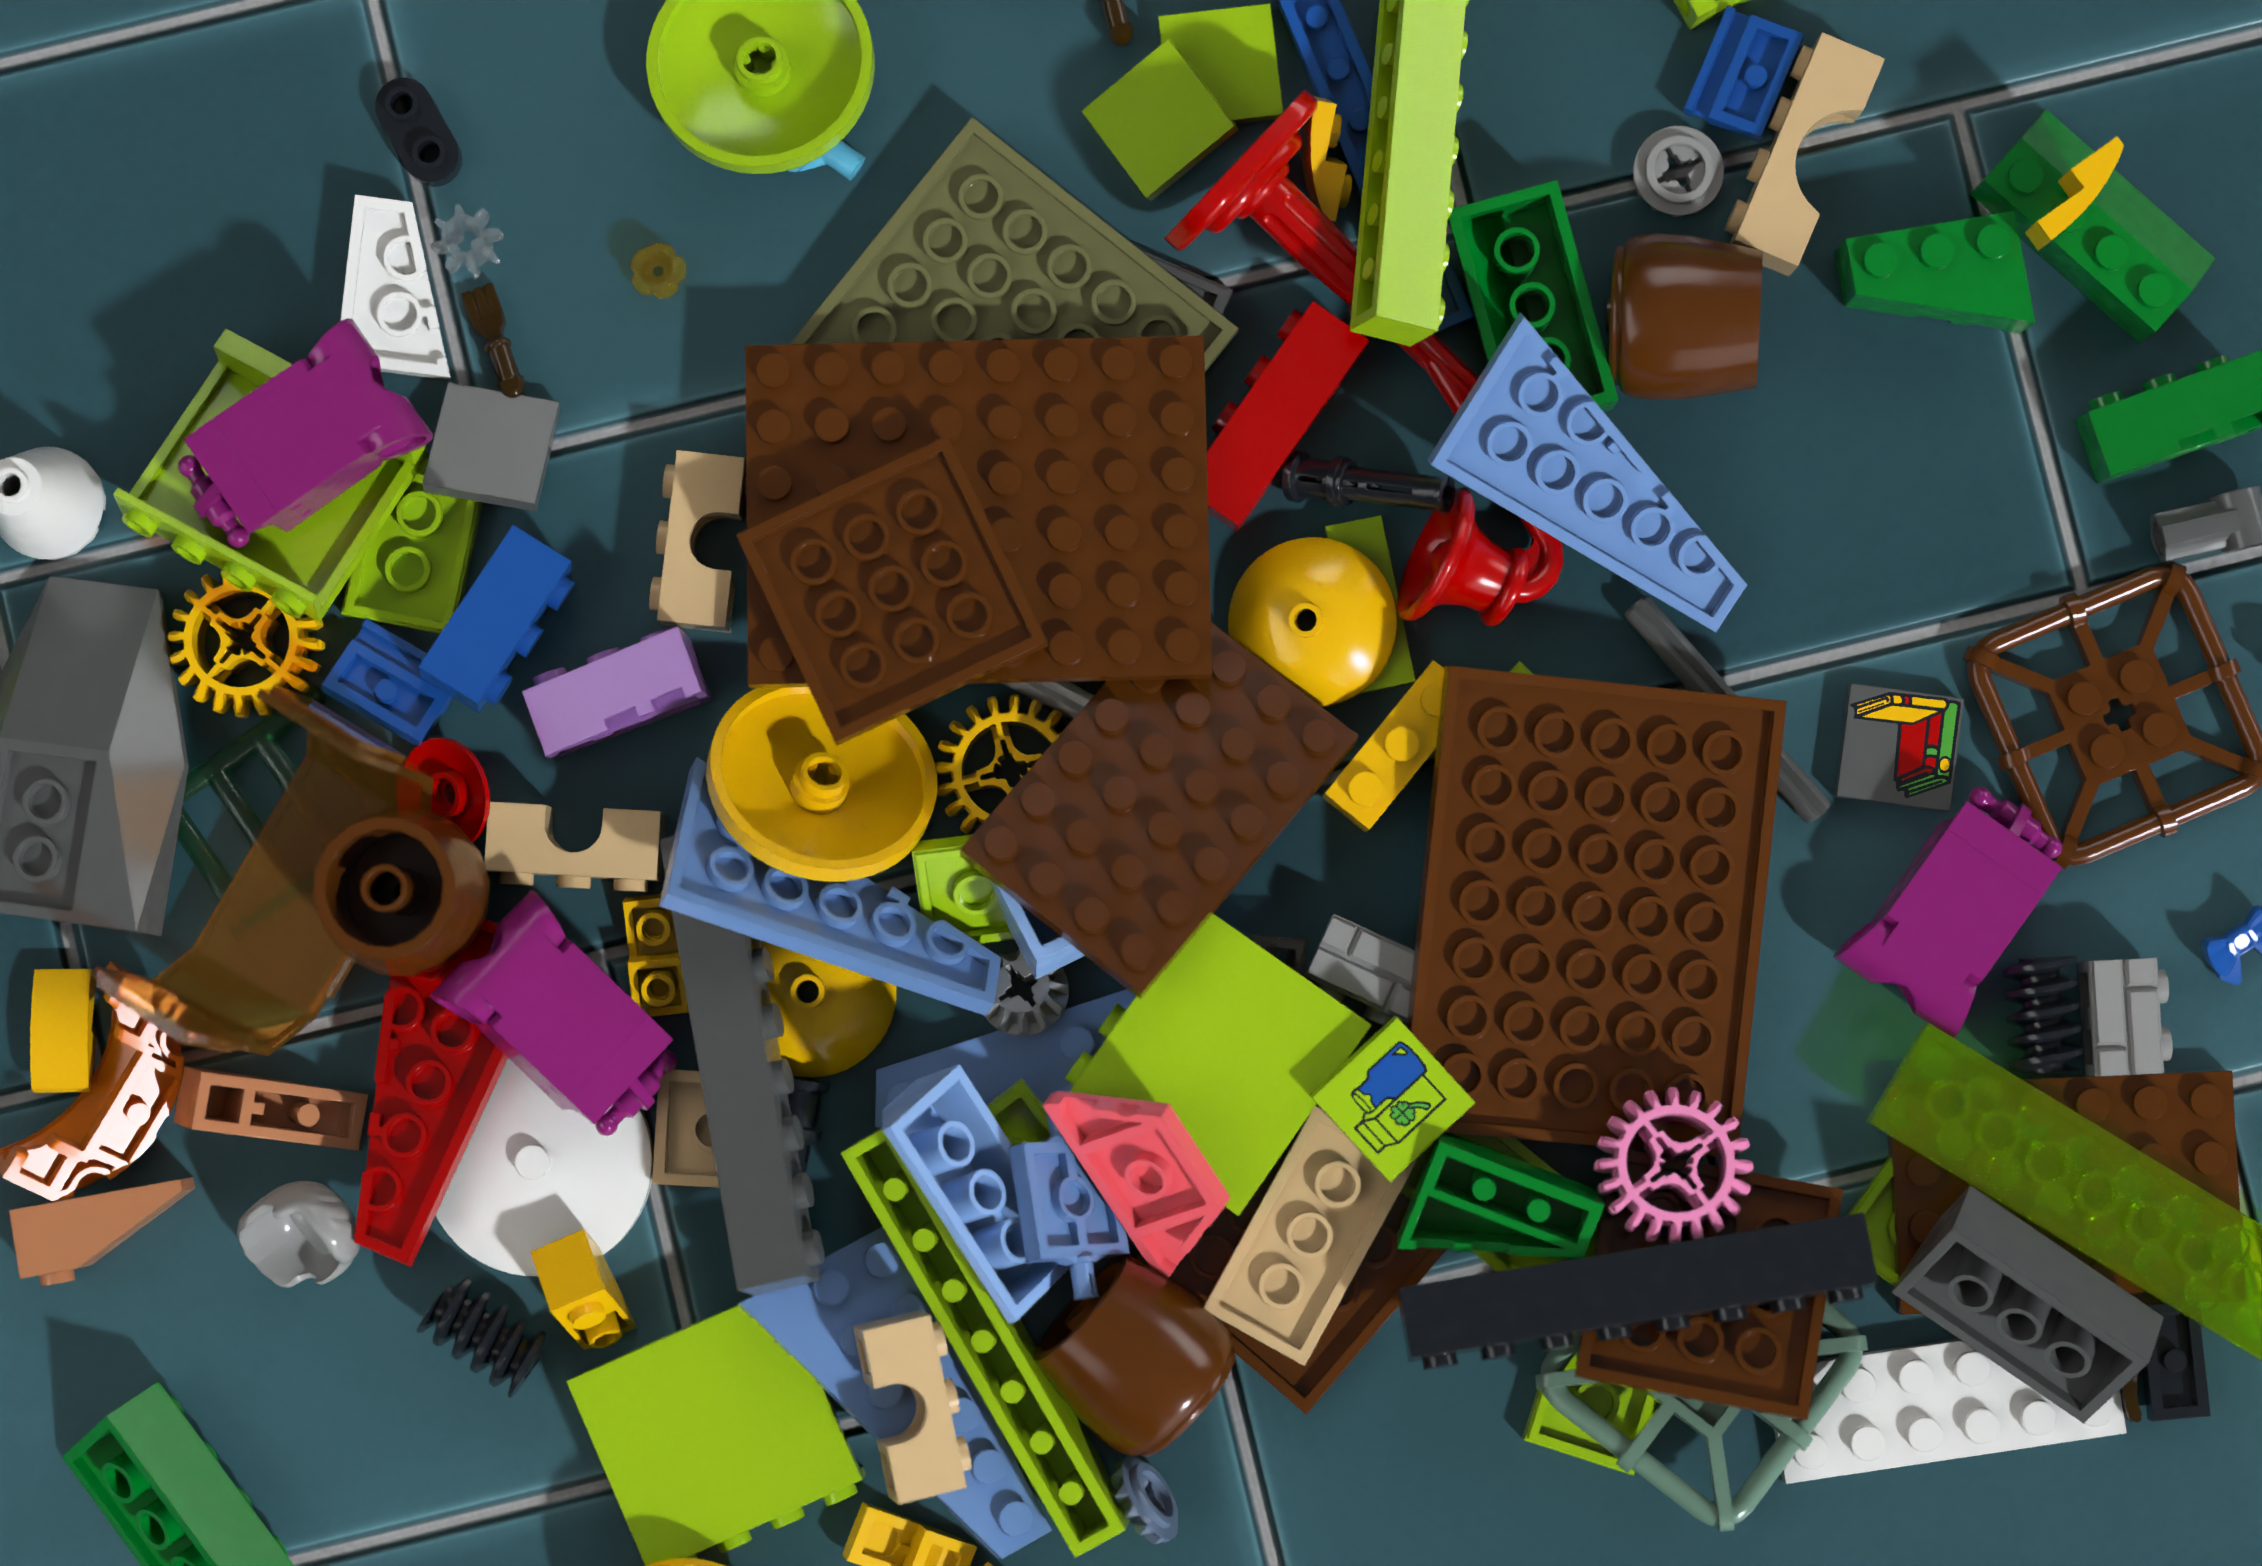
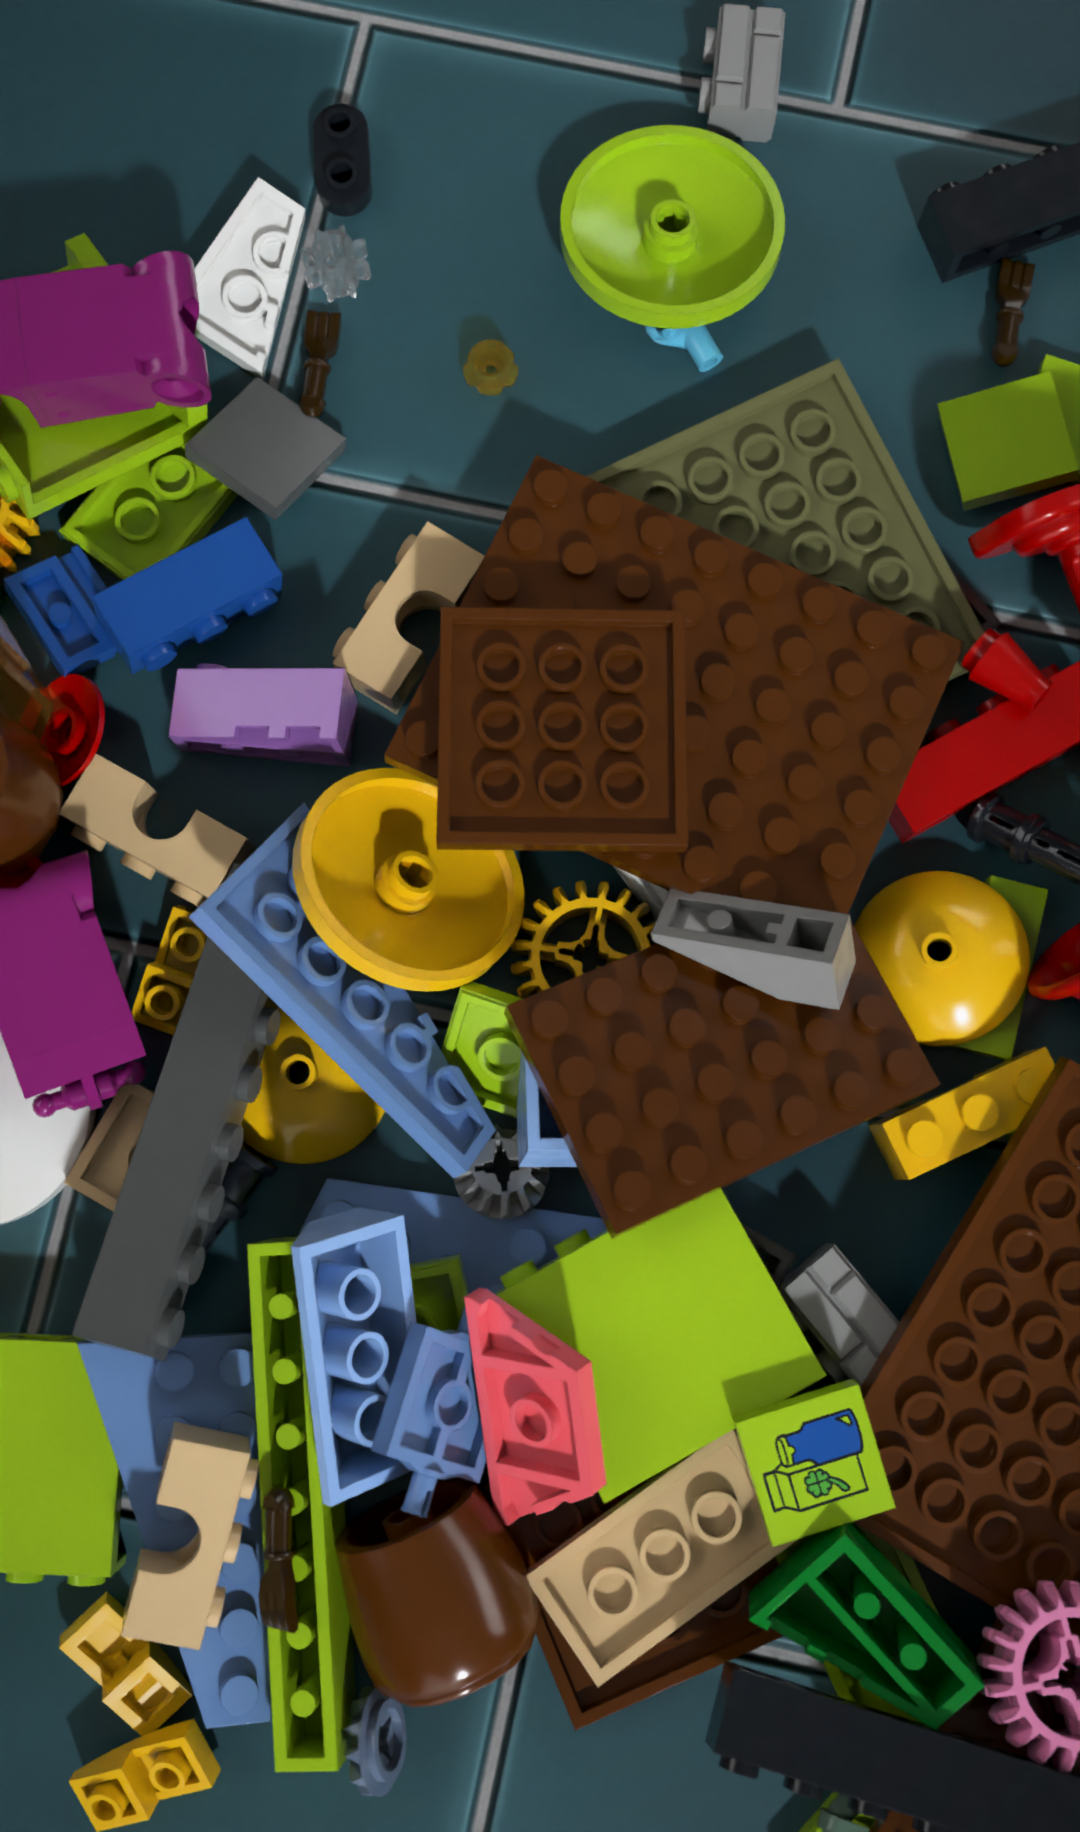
camera: 30 degrees right, 5 degrees down
none -> dark brown piece [259,1485,299,1634]
none -> light grey slope [651,888,856,1010]
none -> red cone [961,628,1054,712]

